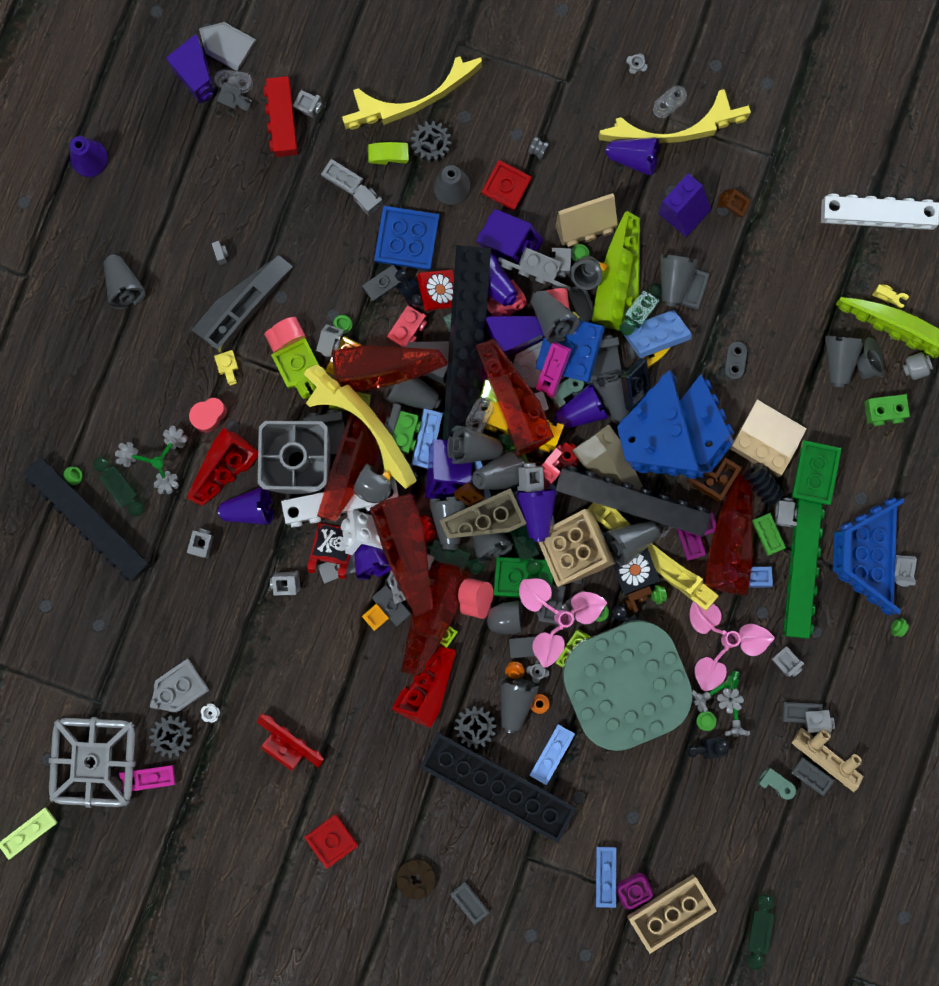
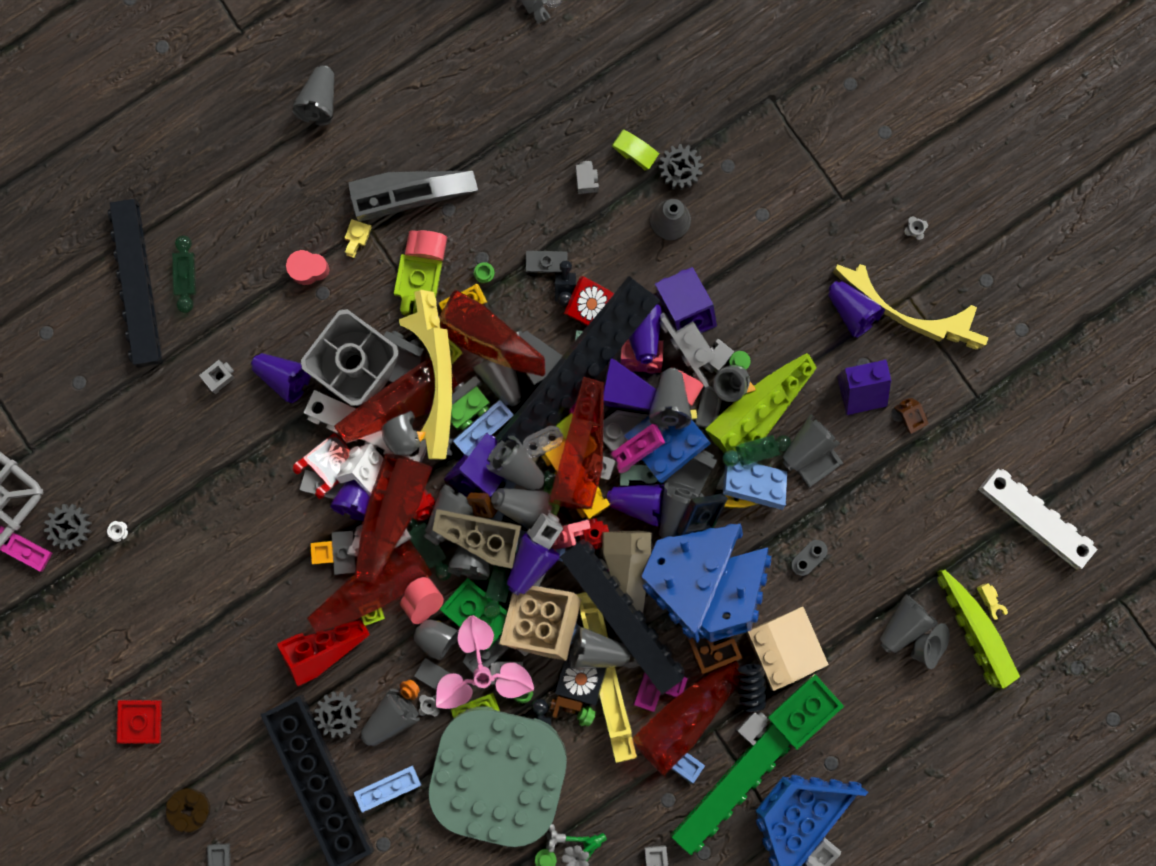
camera: 30 degrees right, 0 degrees up
bright green plate [63,467,83,486] -> none
light grey plant [115,426,188,494] -> none
light grey tile [150,659,209,713] -> none
red wedge [187,428,258,506] -> none
light grey plate [212,241,228,265] -> none
red bracket [257,713,324,771] -> none
red brick [263,76,298,157] -> none
light grey brick [270,571,301,595] -> none
light grey bracket [293,90,323,118] -> none
light grey brick [316,324,344,357] -> none
light grey plate [321,159,363,195] -> none
light yellow slope [342,56,482,130] -> none
blue plate [374,206,439,271] -> none
coral bracket [387,305,428,347] -> none
red plate [481,160,532,211] -> none
dark grey wheel [528,136,550,160] -> none
orange plate [531,694,549,714] -> none
tan slope [556,193,618,248] -> none
clear plate [653,86,687,118] -> none
bright pink plant [689,602,775,691] -> none
bright green plate [752,513,786,556] -> none
bright green brick [864,394,910,426] -> none
light grey head [903,352,933,380] -> none

